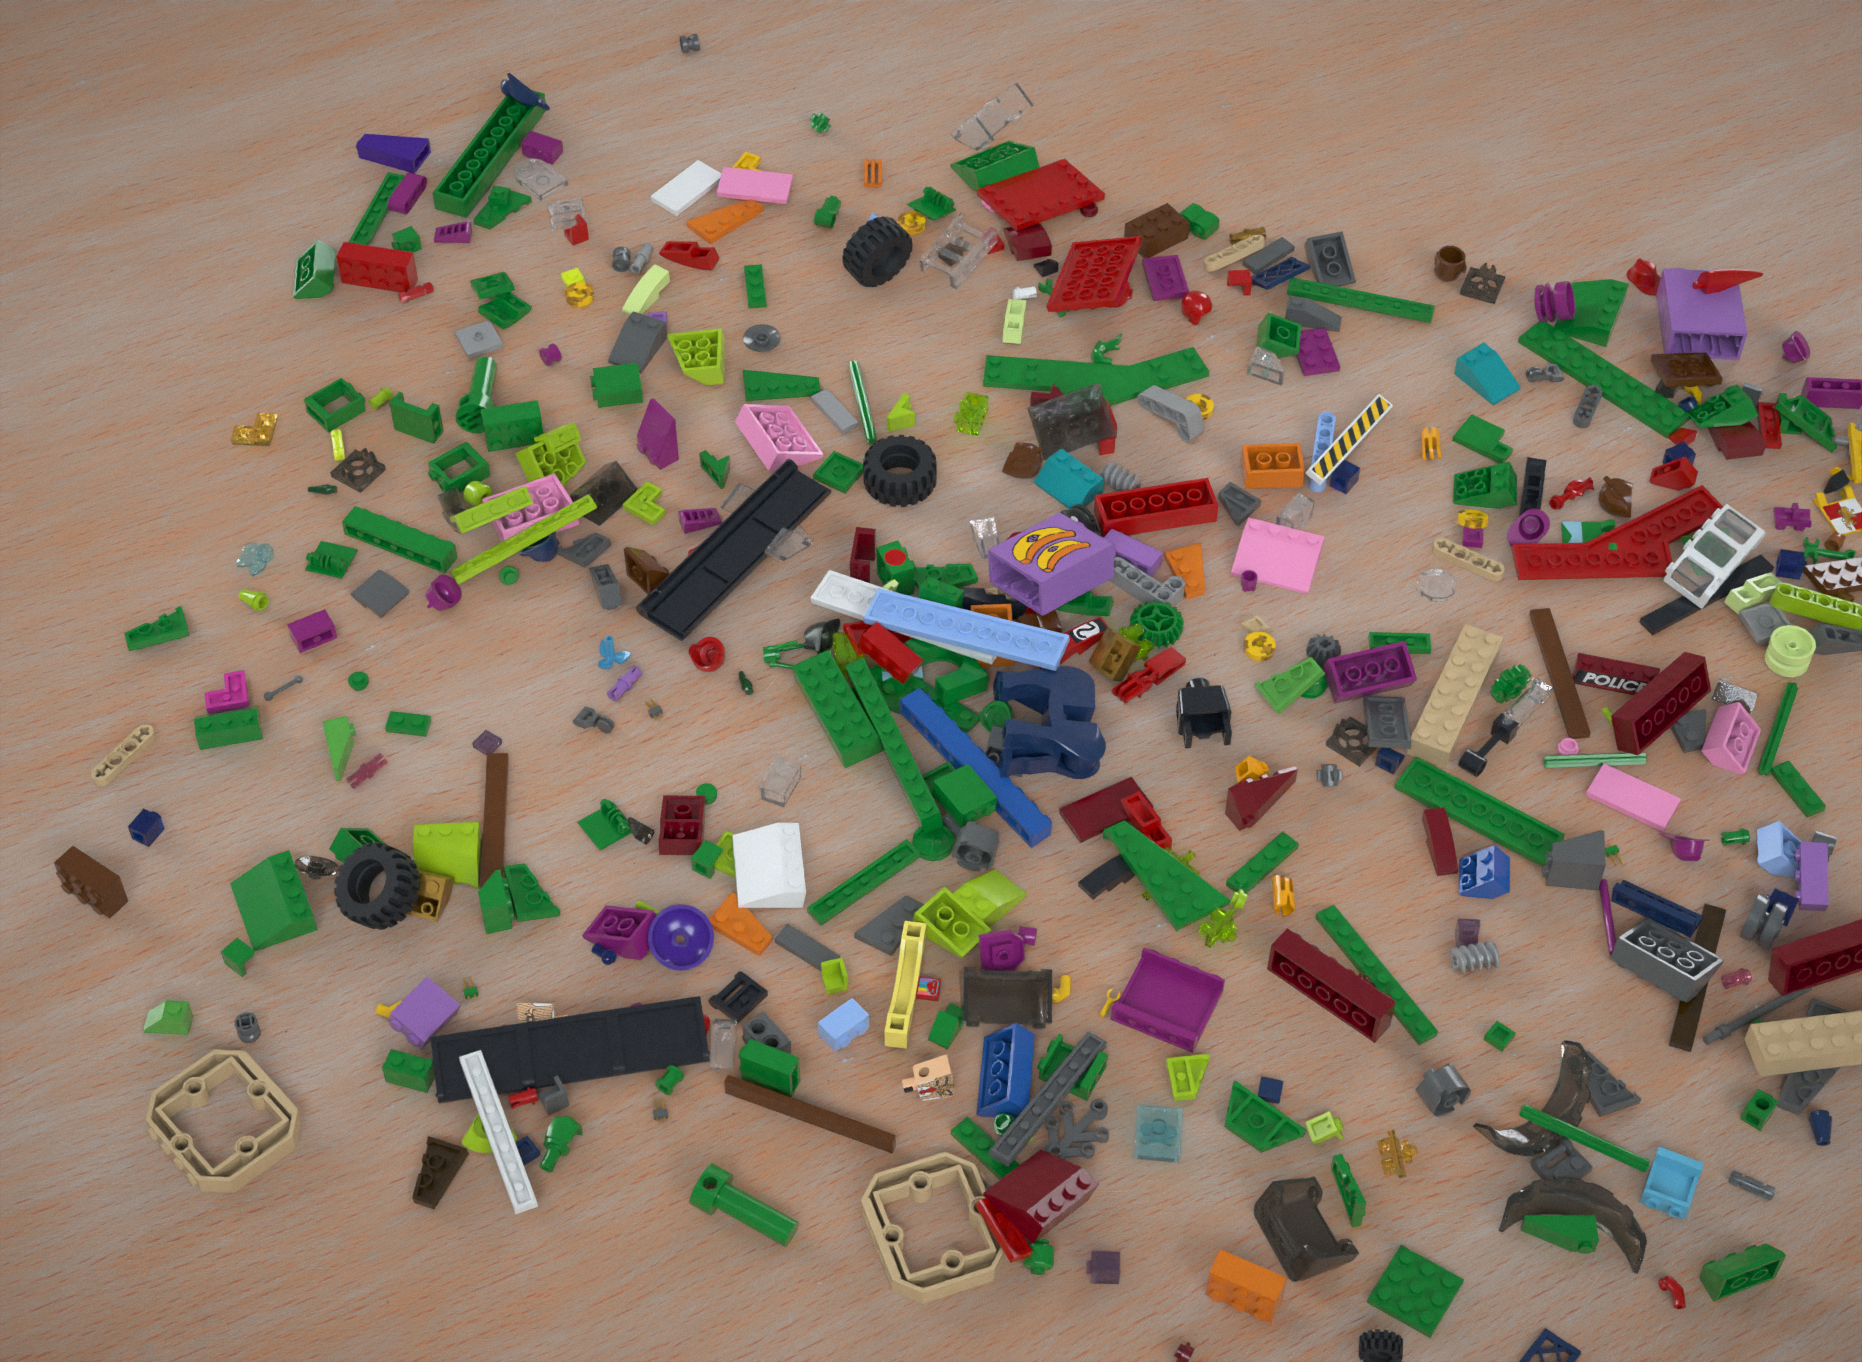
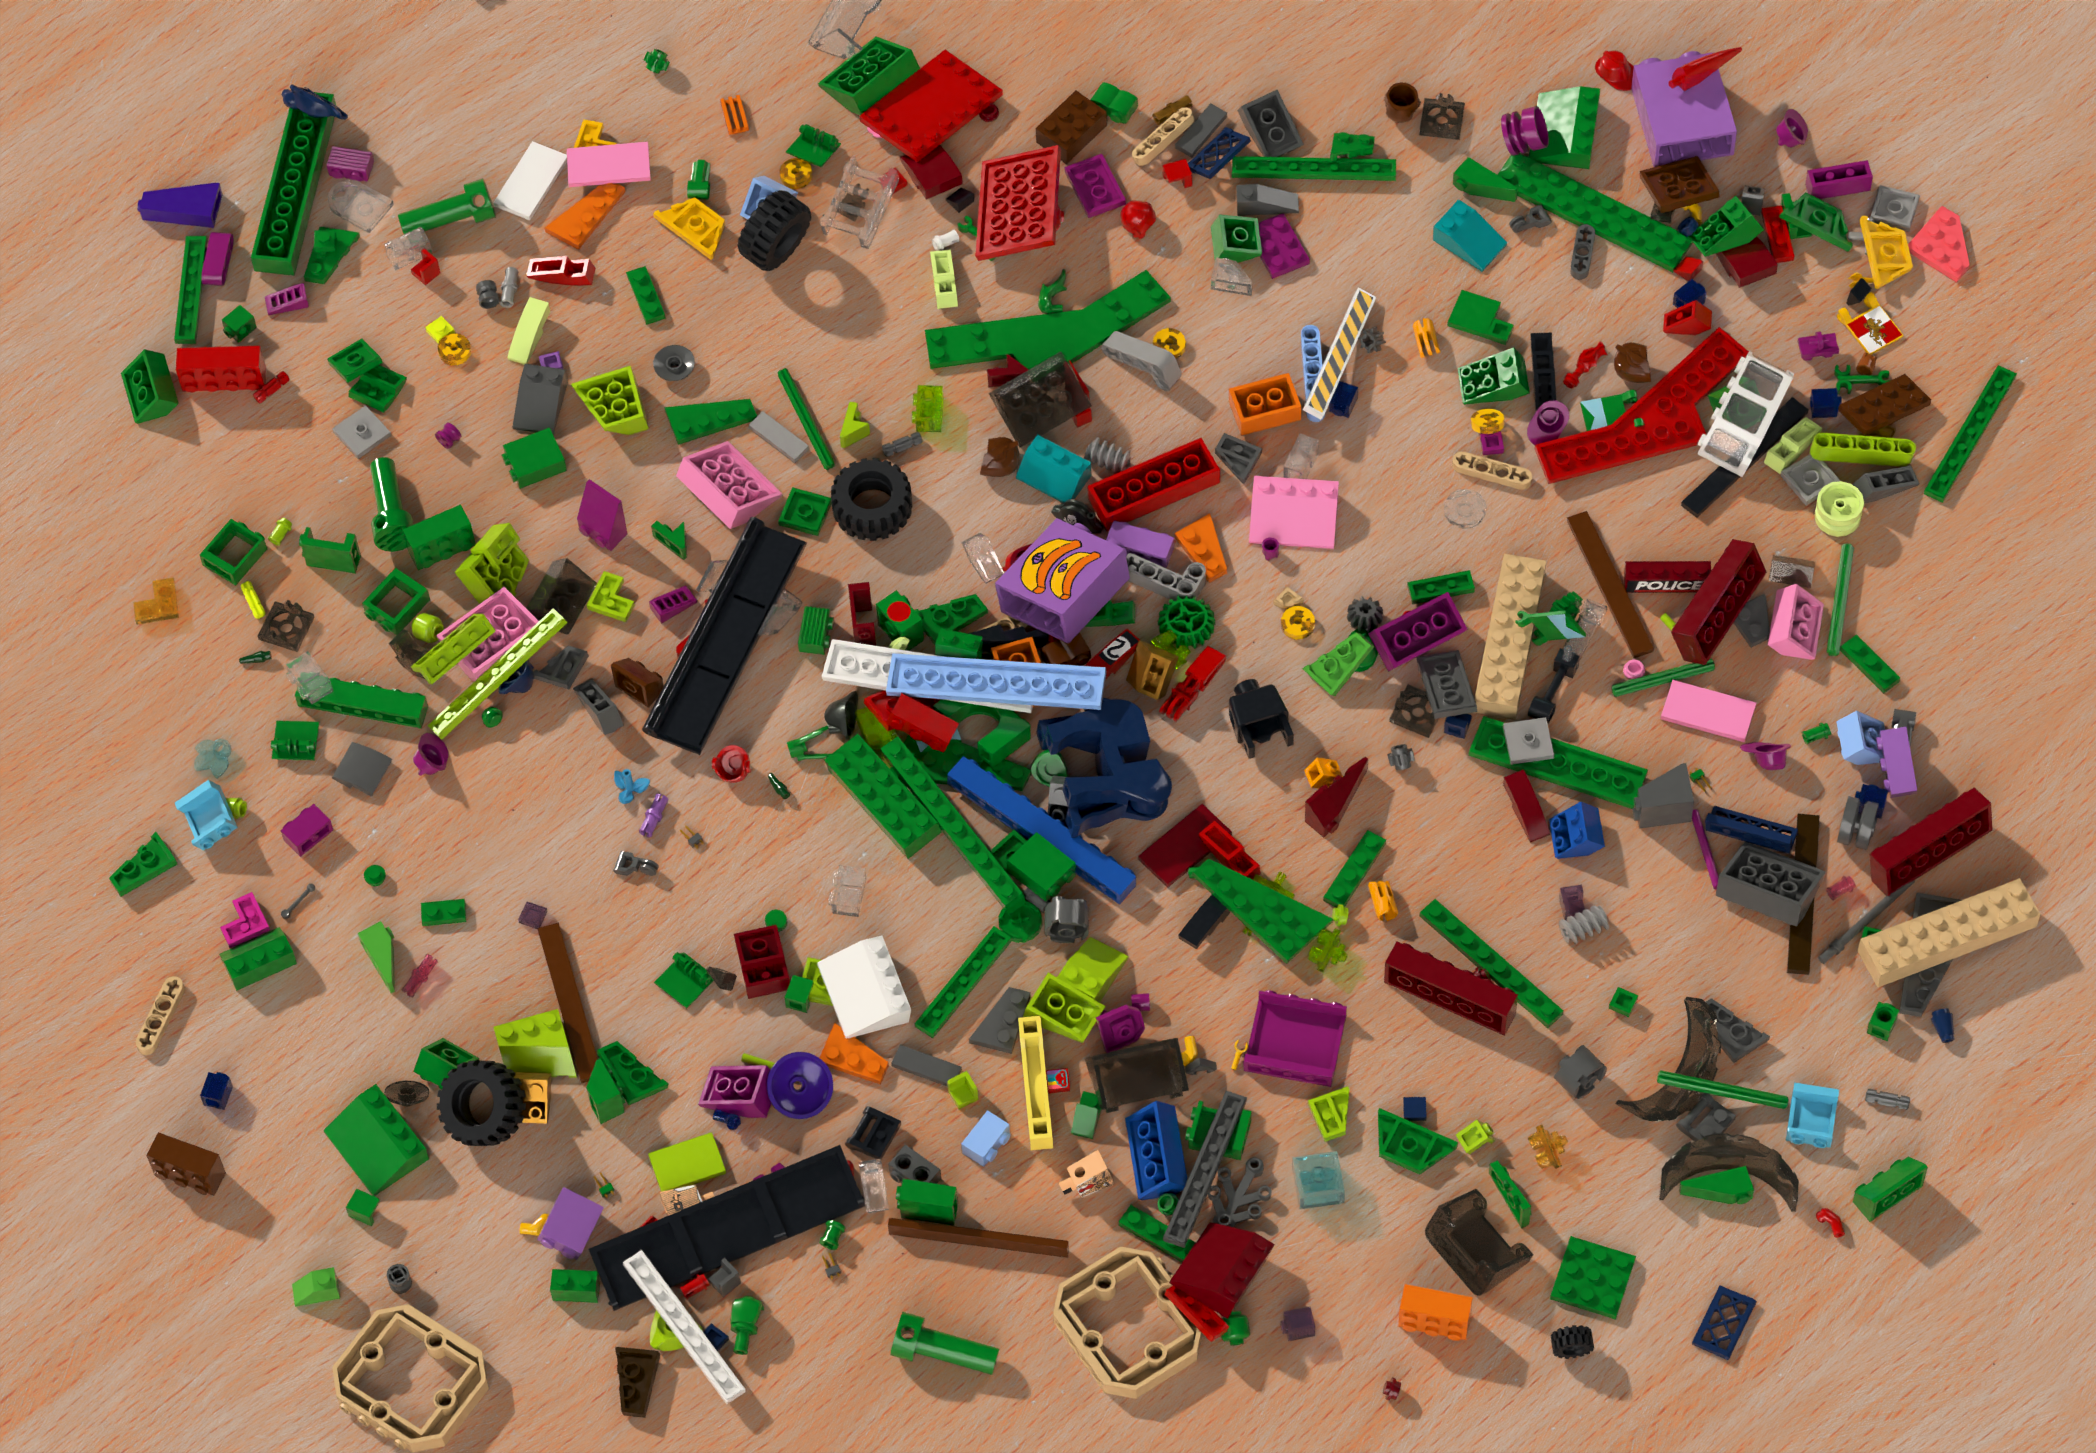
camera: 10 degrees left, 10 degrees up
none -> medium azure panel [175,780,238,851]
none -> clear piece [286,651,333,705]
none -> green piece [398,178,496,238]
none -> lime tile [648,1132,726,1192]
none -> yellow wing [653,197,725,260]
none -> green brick [798,606,834,655]
none -> dark grey axle [882,432,922,457]
none -> dark grey tile [1185,1058,1217,1075]
none -> green wing [1330,132,1375,161]
none -> dark grey gear [1358,327,1386,353]
none -> green slope [1453,157,1518,202]
none -> light grey plate [1503,717,1554,765]
none -> green flag [1515,610,1586,646]

